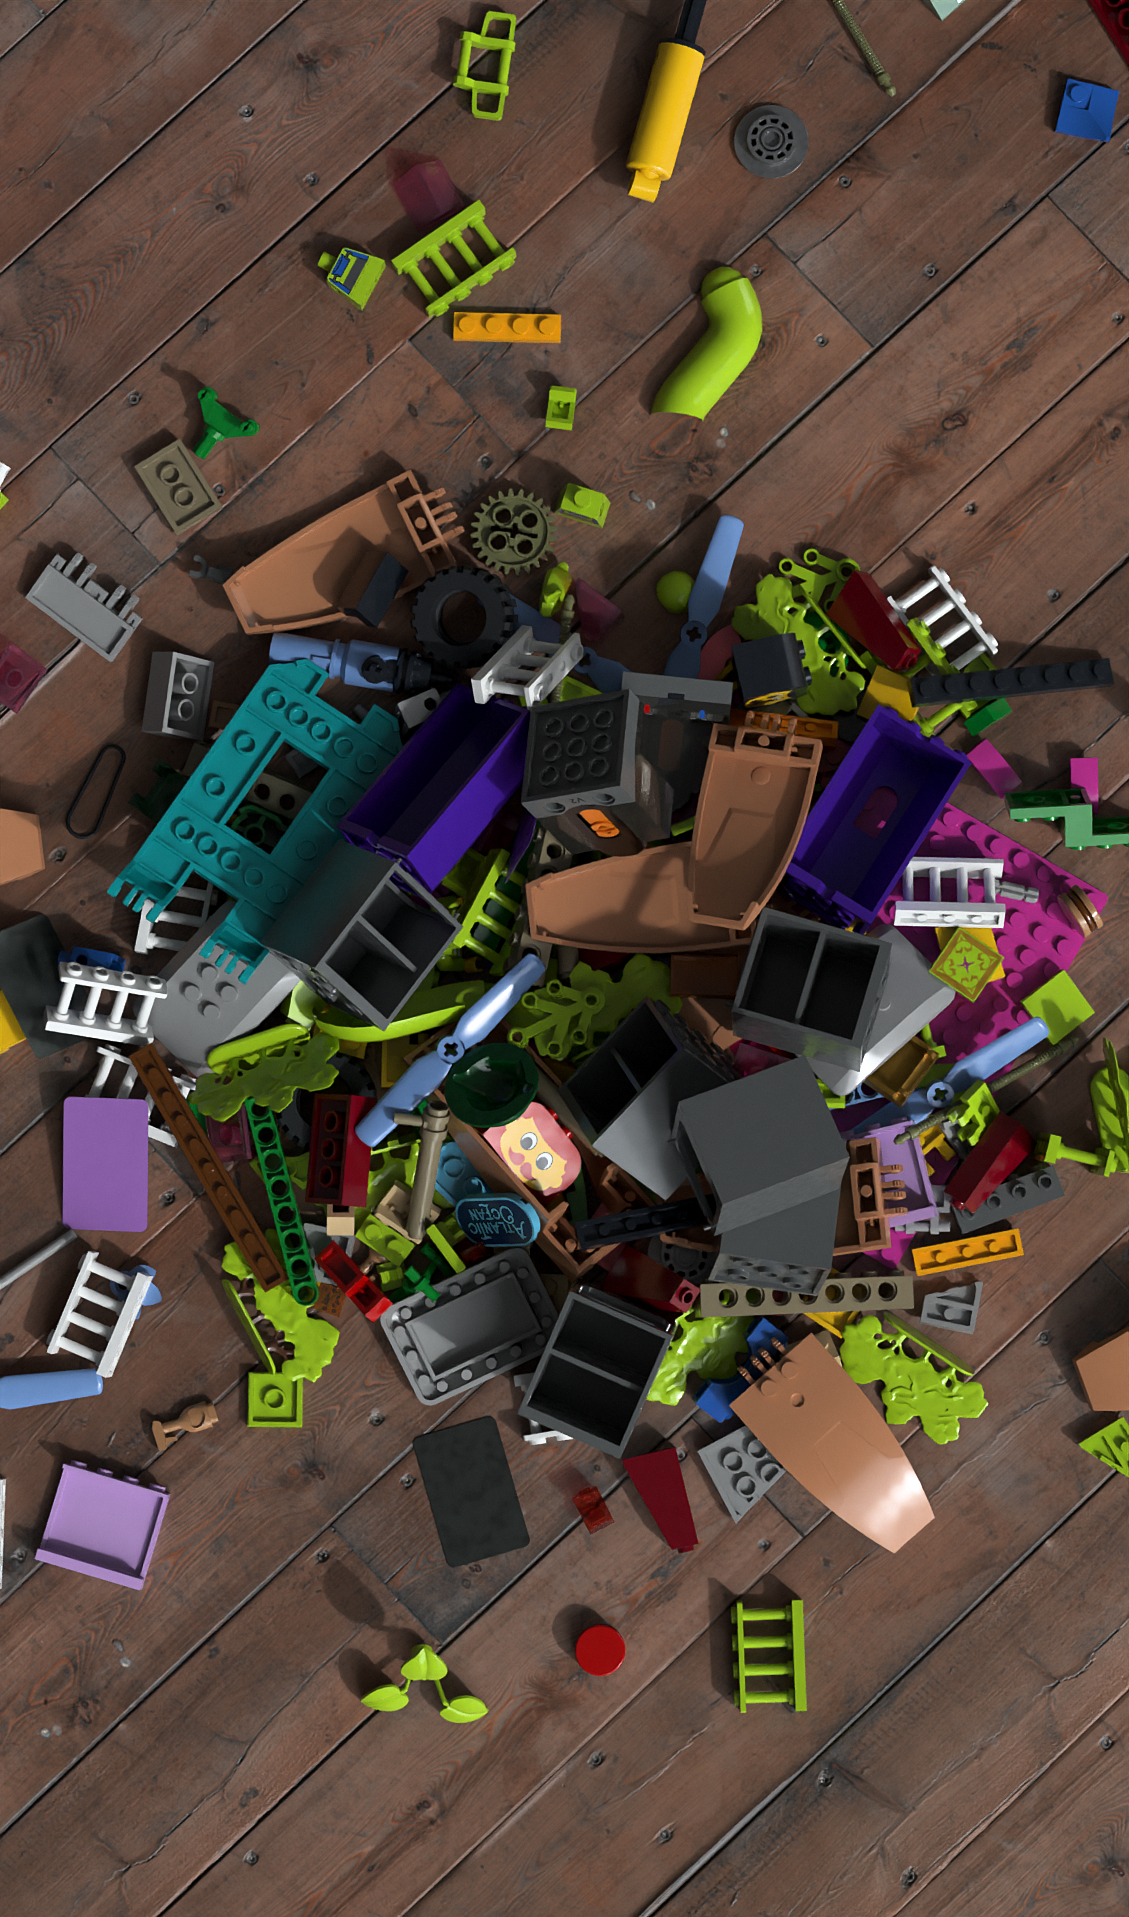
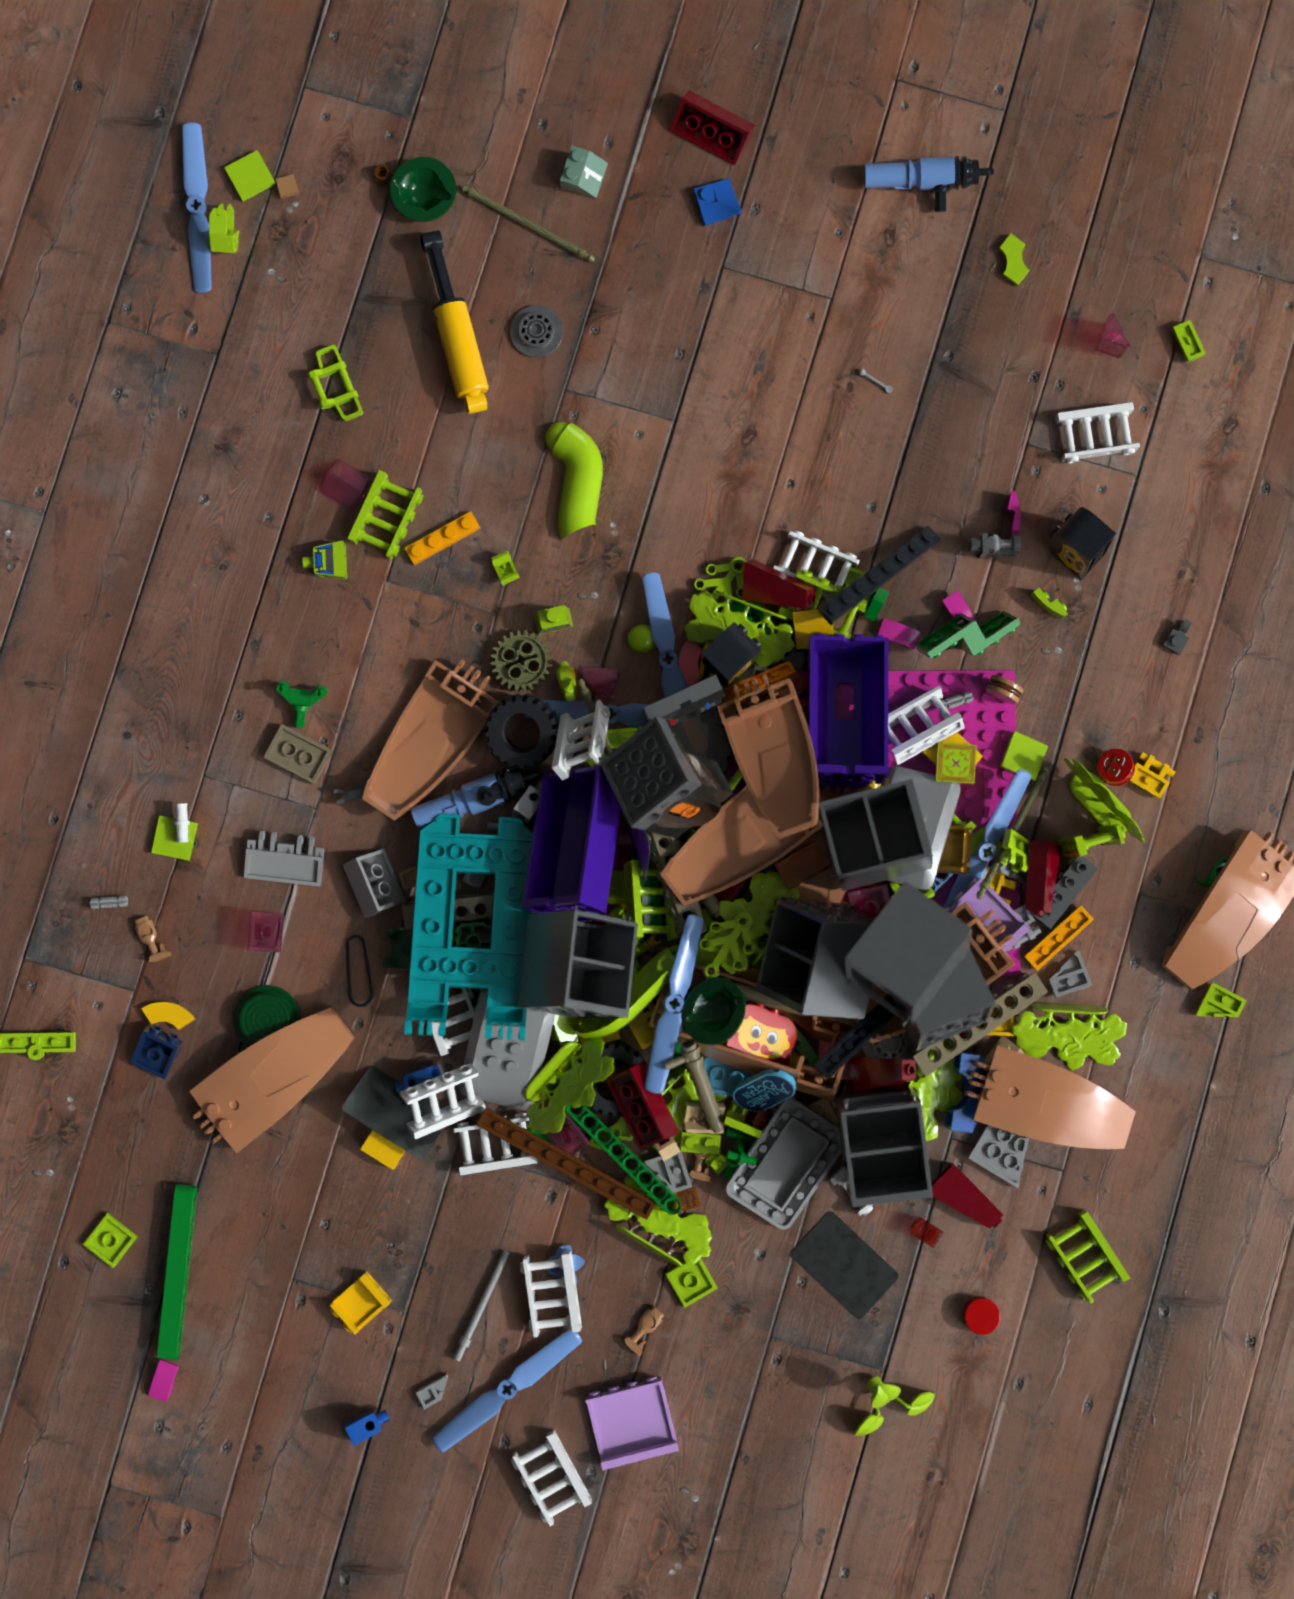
camera: 35 degrees left, 0 degrees up
medium lavender sticker [63,1097,148,1232] -> none
red slope [314,1240,393,1323] -> none
black piece [335,550,409,627] -> none

